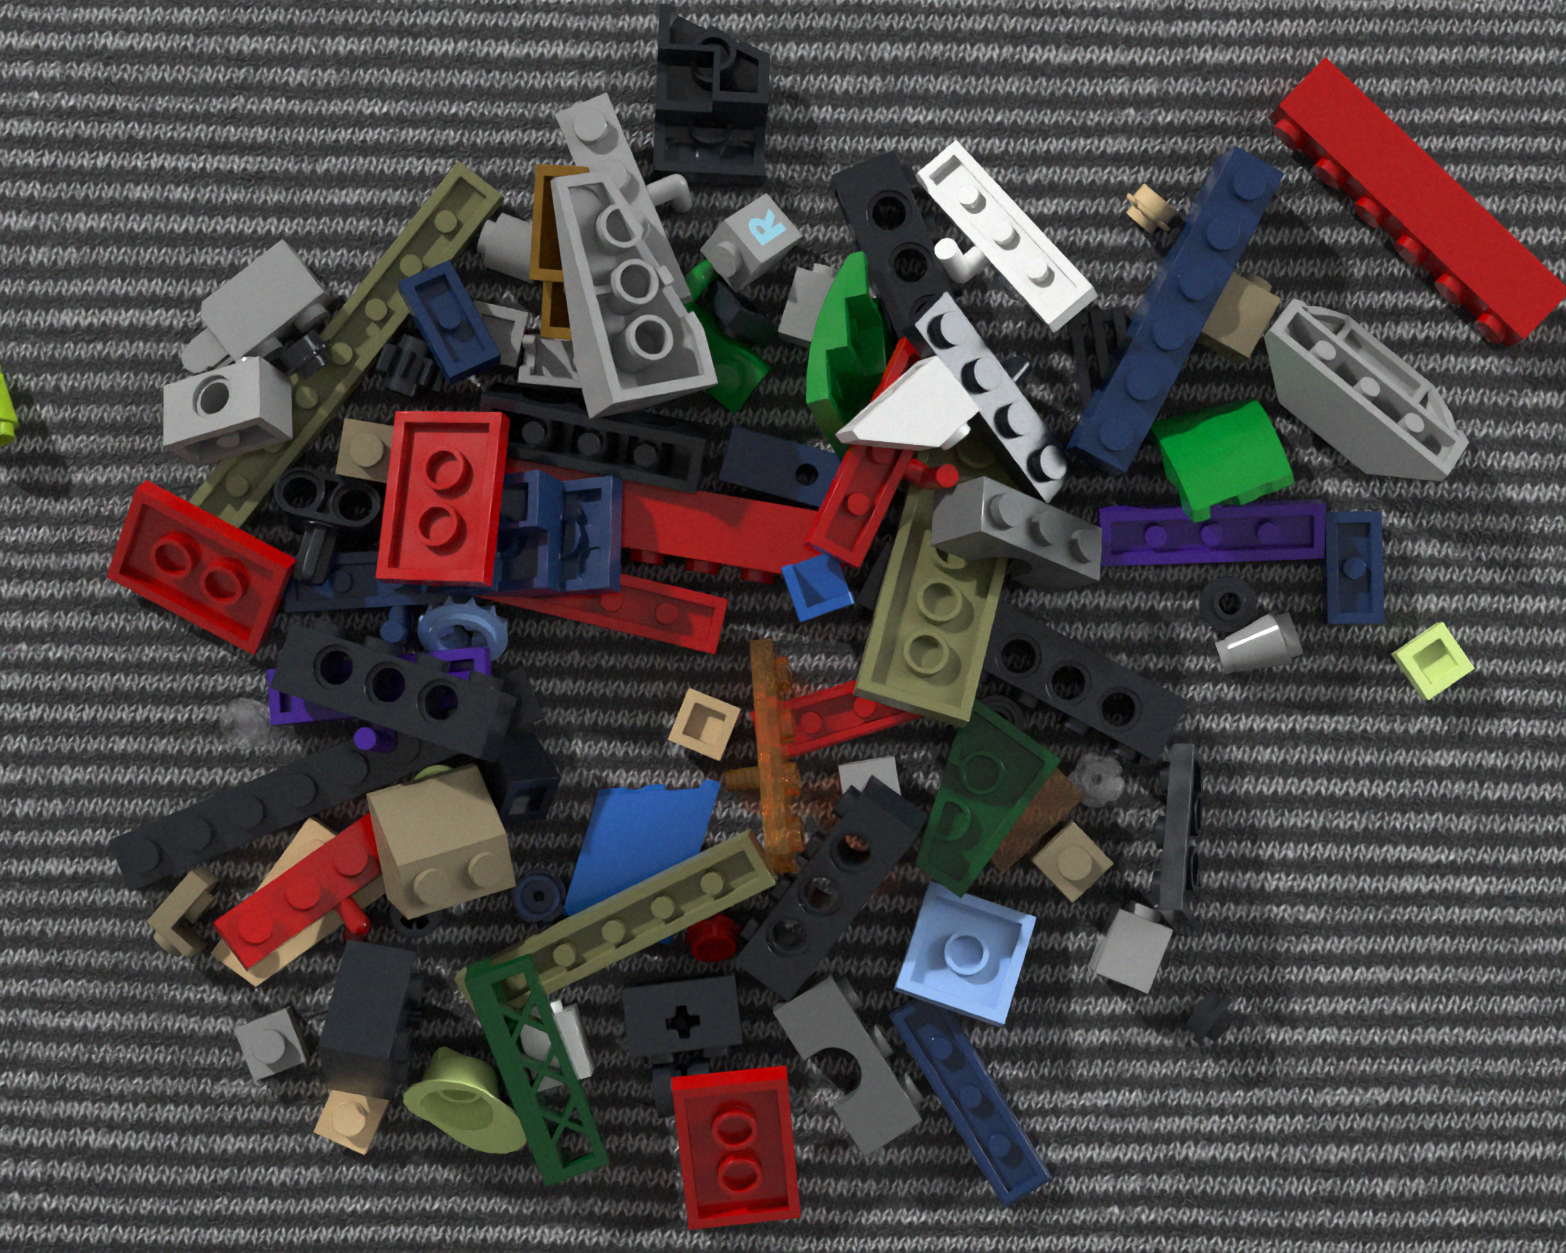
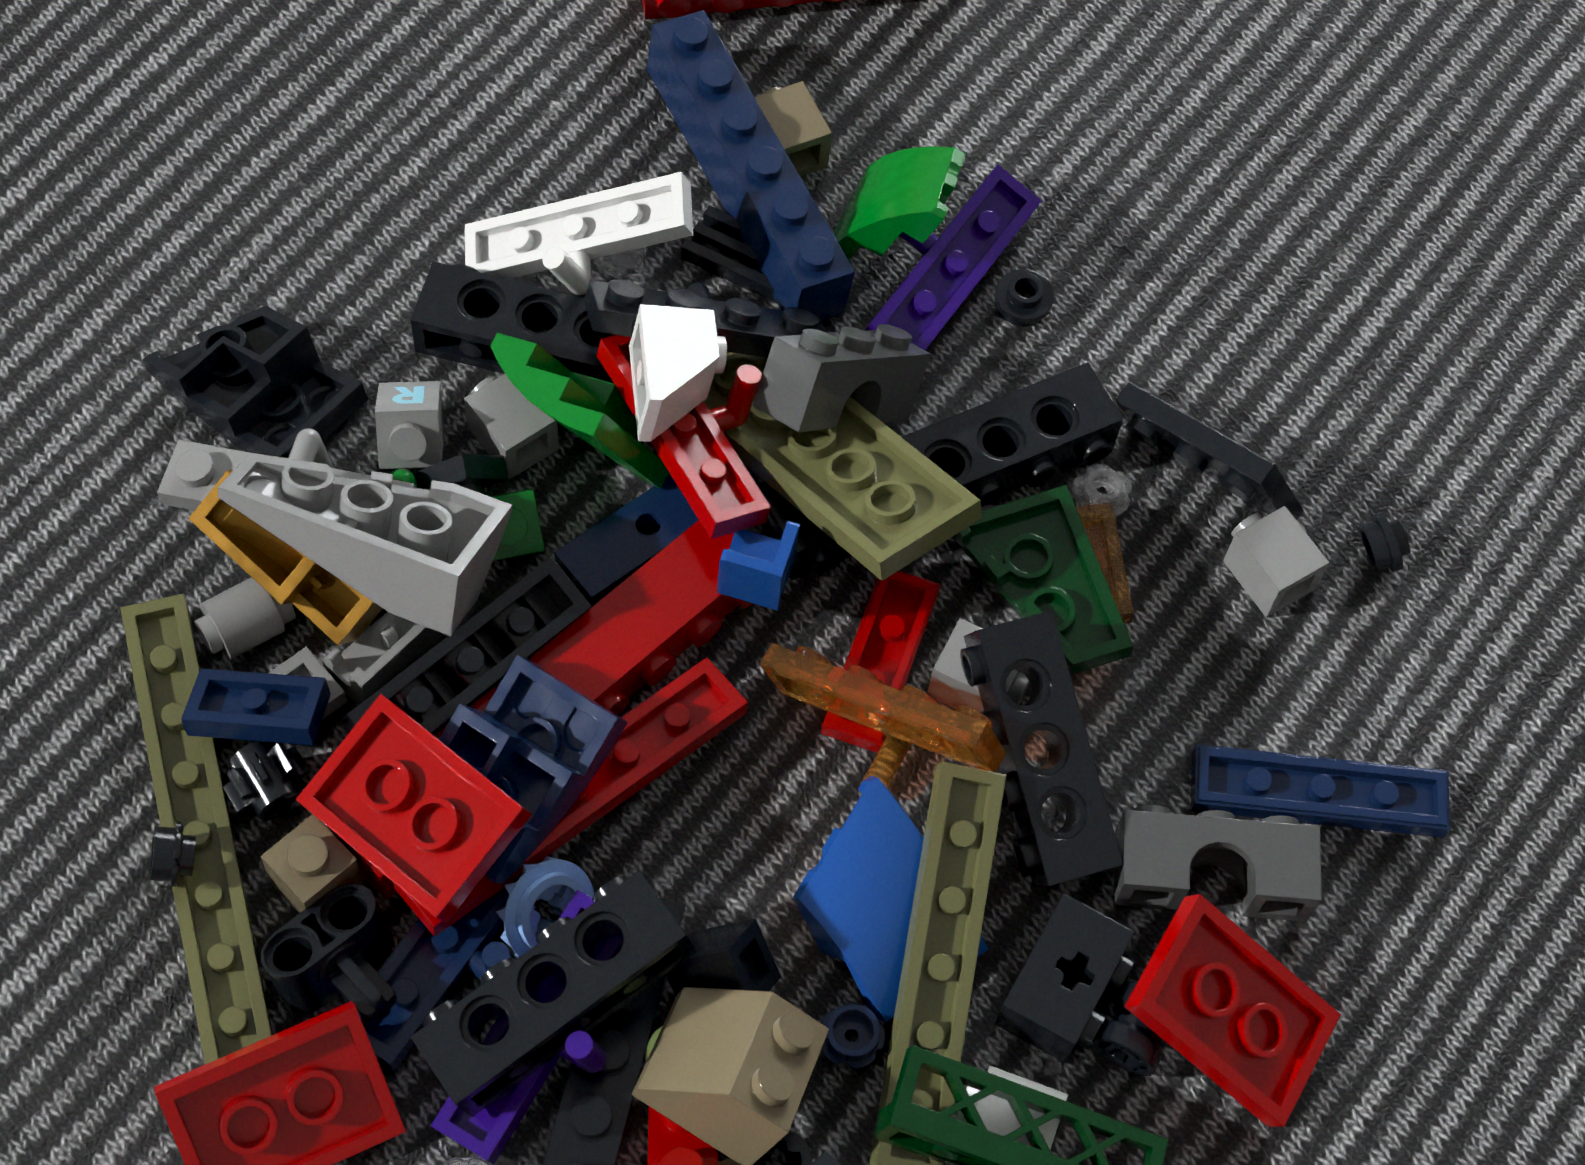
camera: 60 degrees left, 25 degrees down
light grey brick [163,356,293,467] -> none
light grey hinge [180,239,334,375] -> none
tan plate [668,688,741,761] -> none
red plate [685,912,740,962] -> none
light blue plate [893,881,1037,1027] -> none
dark tan brick [1027,819,1114,903] -> none
tan plate [1126,183,1178,234] -> none
light grey cone [1215,611,1303,674] -> none
light grey wedge [1264,298,1469,482] -> none
dark blue plate [1322,511,1384,625] -> none
yellowish green plate [1391,622,1475,700] -> none

